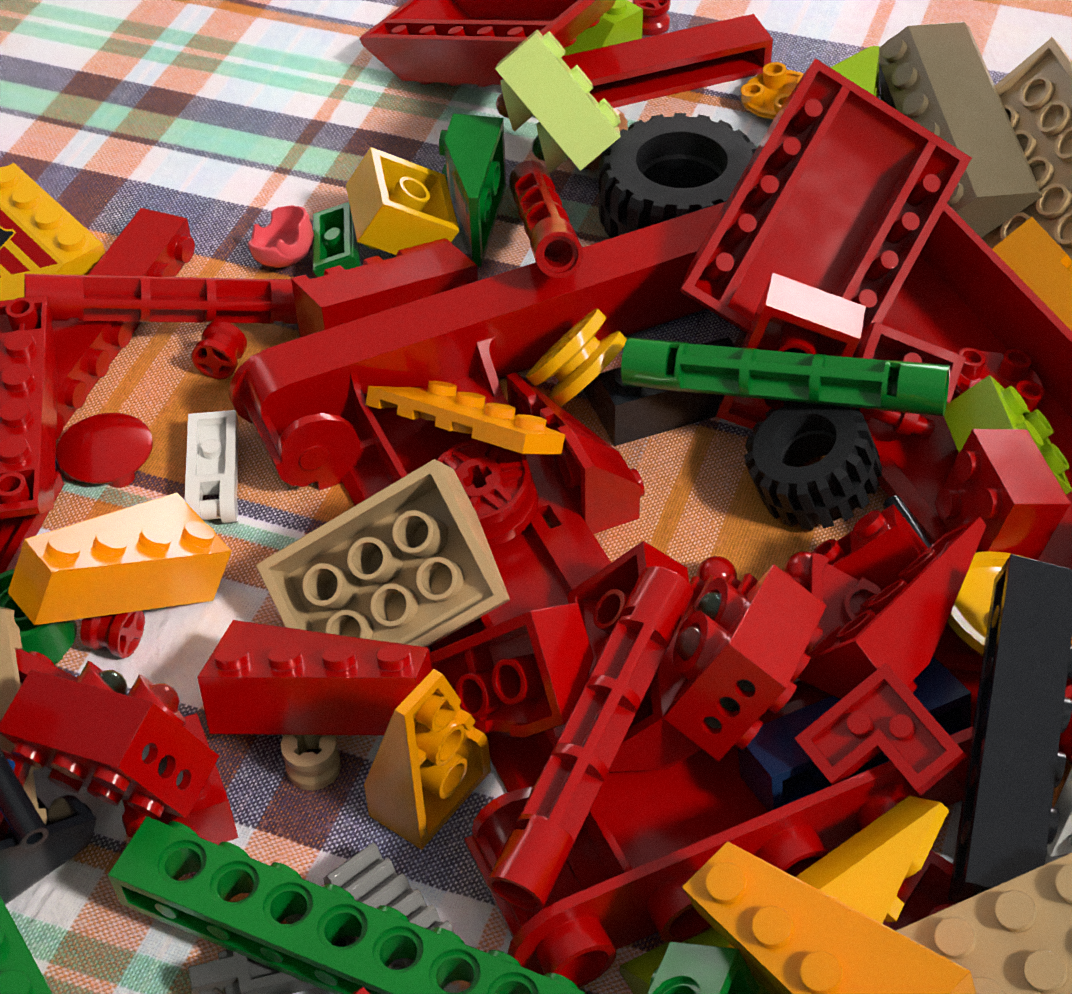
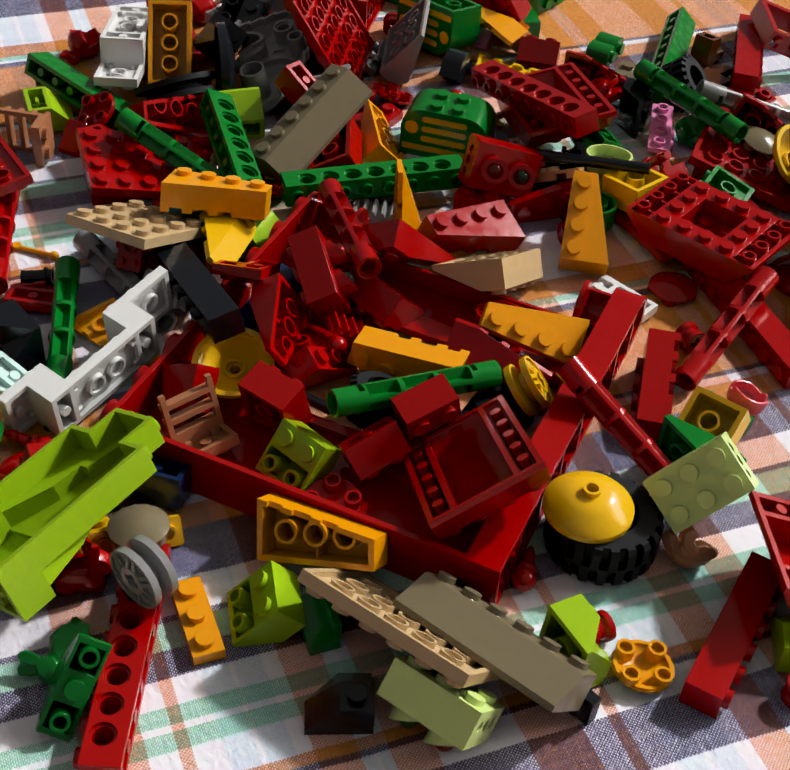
camera: 135 degrees right, 5 degrees down
none -> light orange wedge [347,325,471,377]
none -> yellow dish [542,471,635,544]

